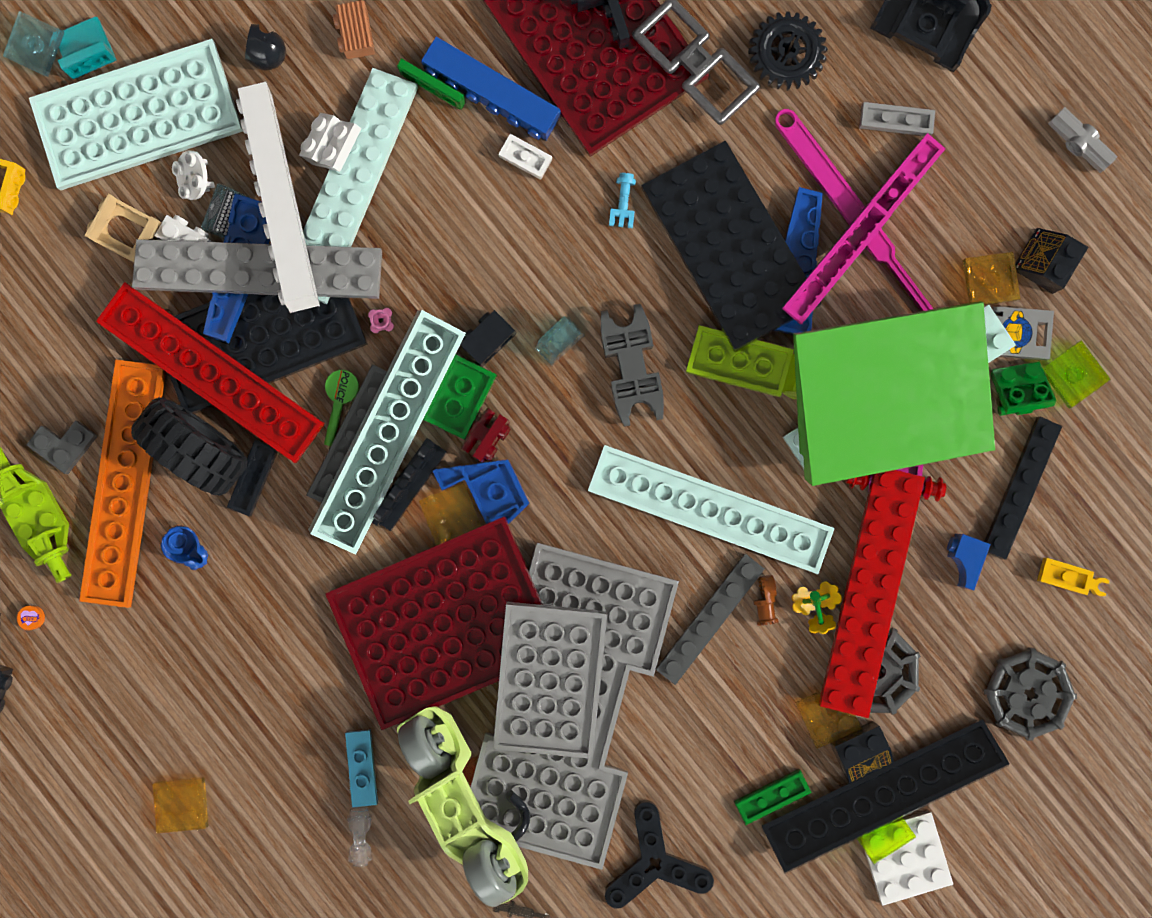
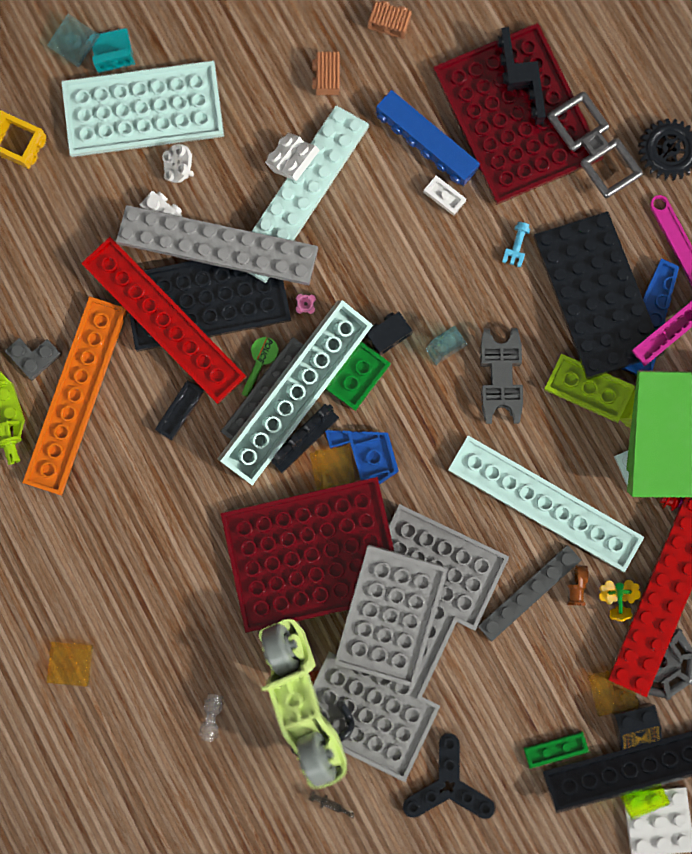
camera: 15 degrees right, 5 degrees down
tan panel [85,193,162,263] -> none
black tyre [131,397,247,496] -> none
blue hair [161,525,208,570] -> none
slope [201,183,245,238] -> none
blue wing [203,193,270,344] -> none
white brick [236,82,320,313] -> none
black helmet [245,24,286,71] -> none
medium azure plate [345,729,378,807] -> none
green tile [397,58,466,110] -> none
dark red plate [461,408,511,463] -> none

